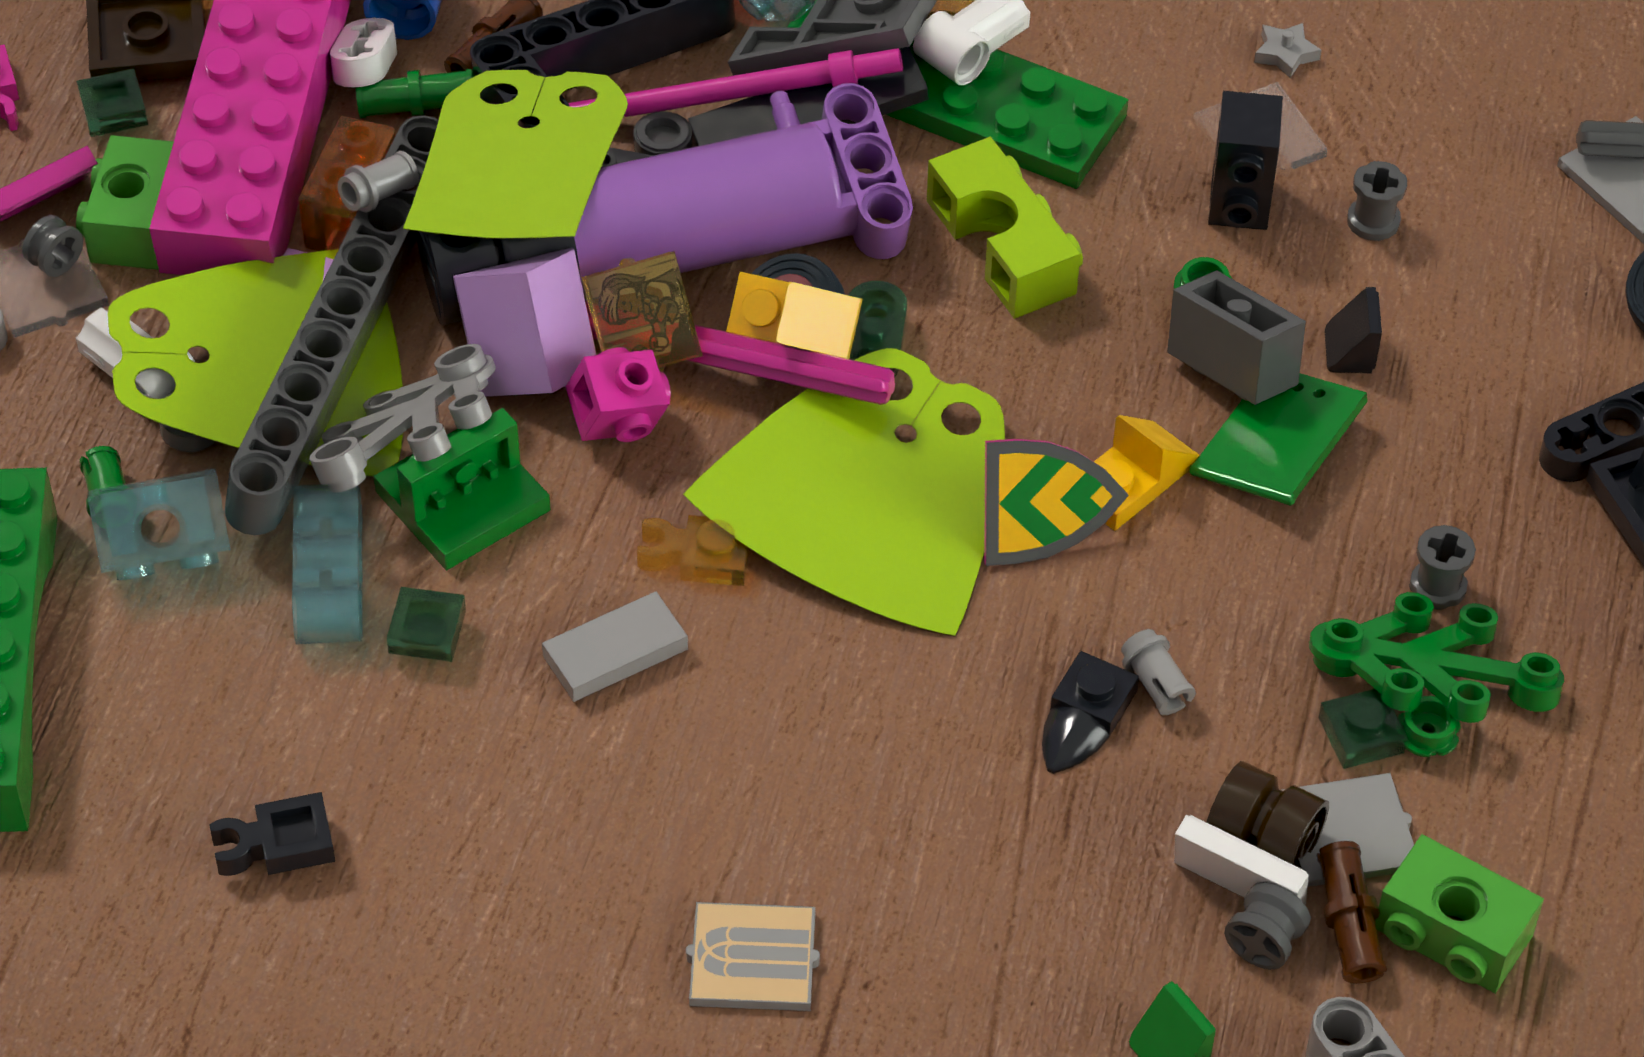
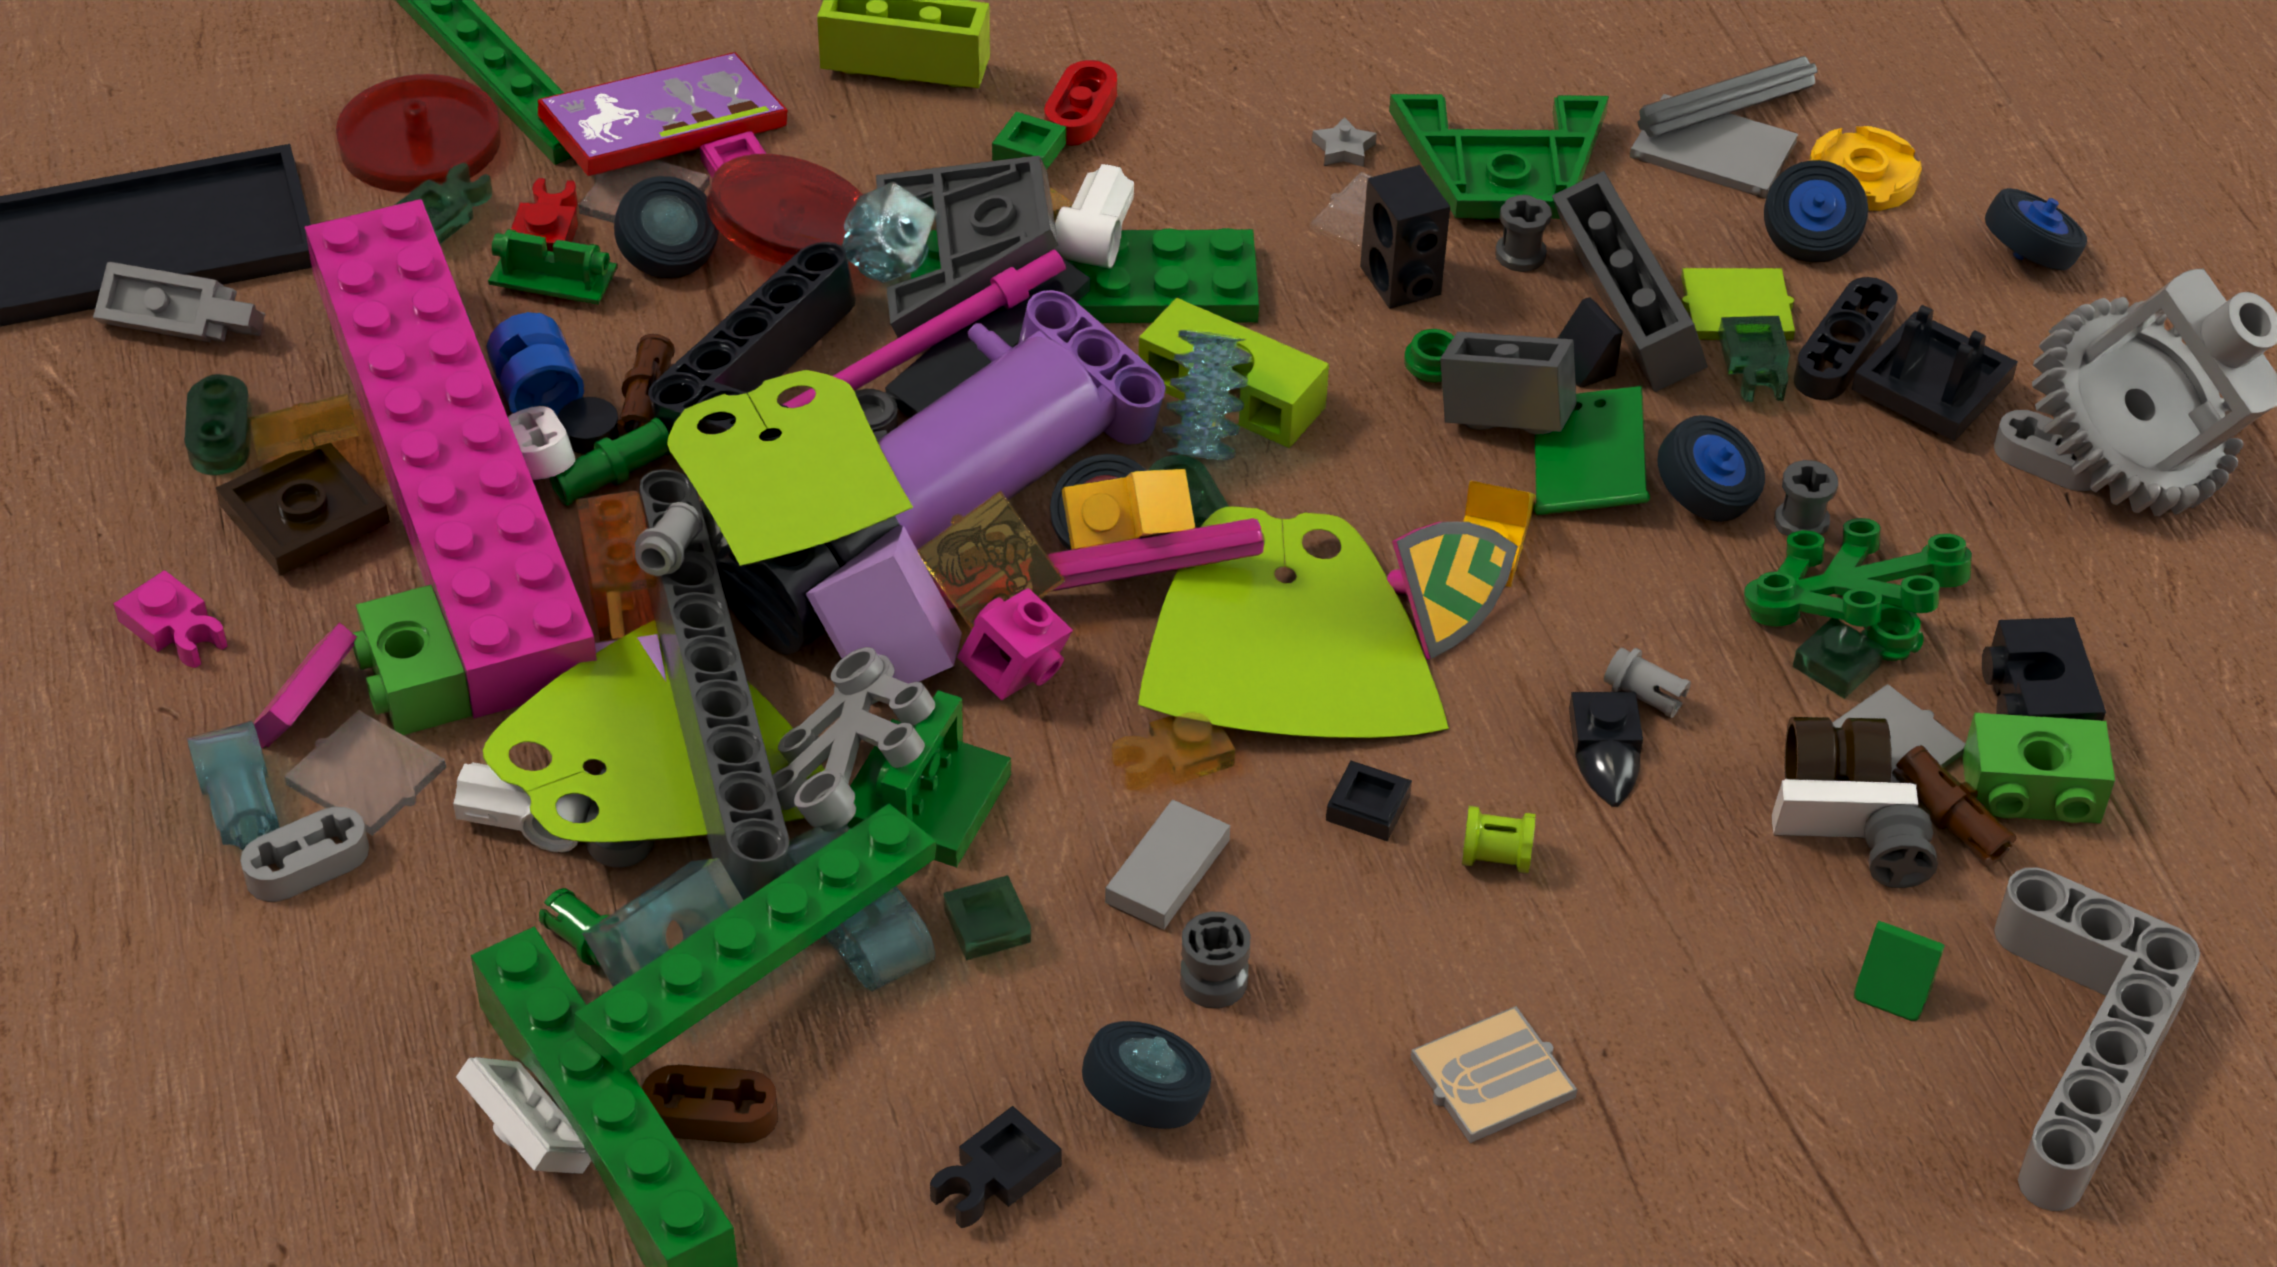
camera: 30 degrees left, 5 degrees down
dark grey bush [22,215,84,277] -> none
clear green plate [76,69,148,137] -> none
none -> black tile [558,397,619,454]
none -> green plate [574,804,937,1074]
none -> reddish brown beam [642,1064,778,1143]
none -> black wheel [1082,1021,1211,1129]
none -> clear light blue piece [1162,329,1252,460]
none -> dark grey wheel [1180,911,1251,1008]
none -> black tile [1326,760,1412,842]
none -> green wing [1389,94,1609,220]
none -> lime bush [1462,806,1536,873]
none -> dark grey brick [1552,171,1708,393]
none -> black wheel [1657,415,1765,522]
none -> lime piece [1681,268,1795,340]
none -> clear green plate [1718,316,1790,402]
none -> black brick [1982,617,2106,721]

